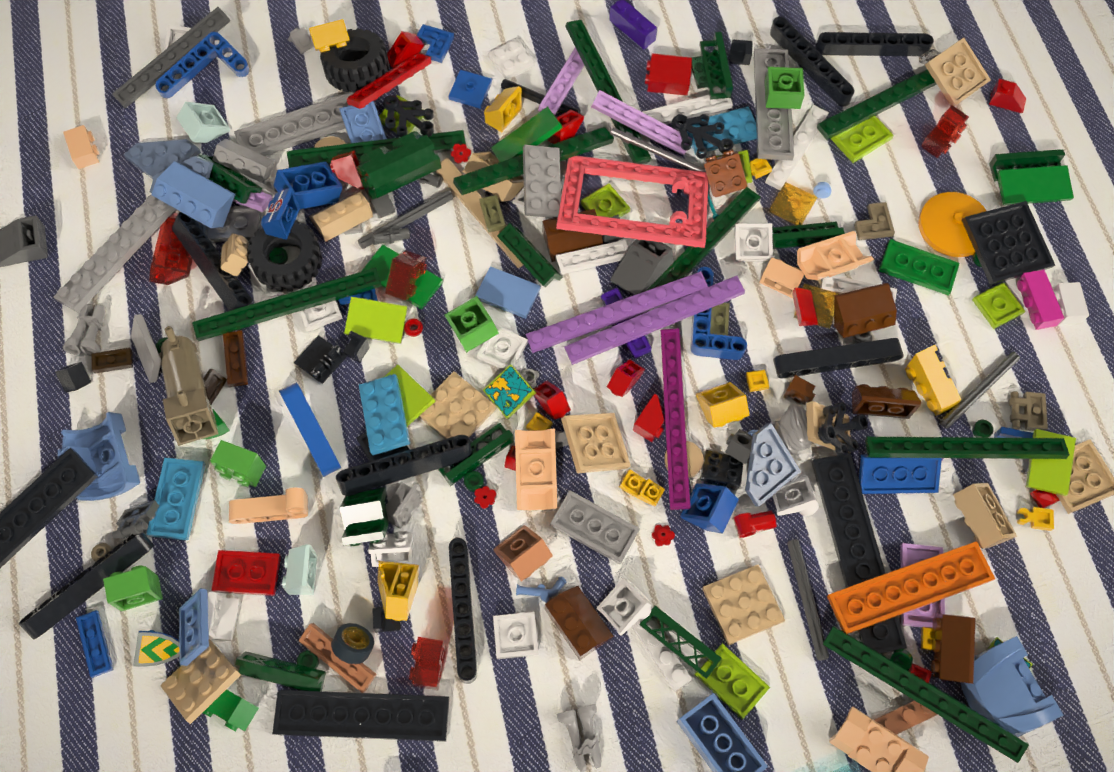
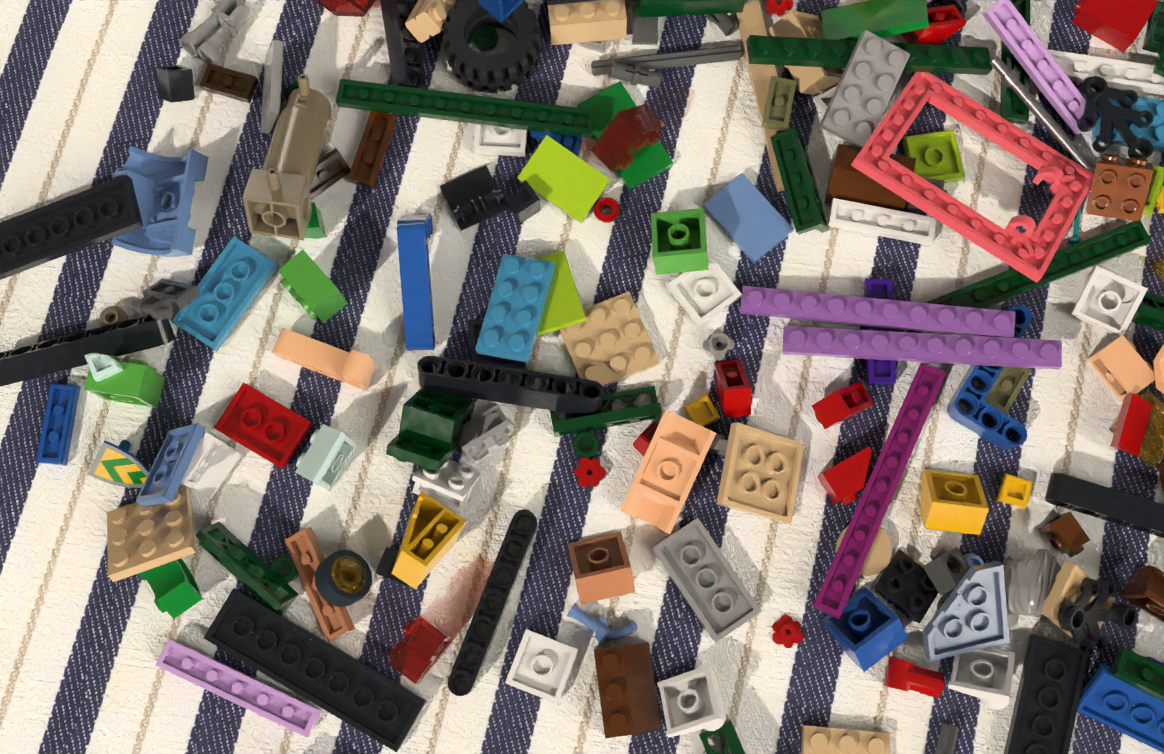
camera: 30 degrees right, 10 degrees up
tile [483,364,536,419] -> none
dark grey slope [610,239,674,295] -> none
yellow slope [619,470,665,506] -> none
none -> light aqua tile [84,353,124,382]
none -> lavender plate [155,639,322,738]

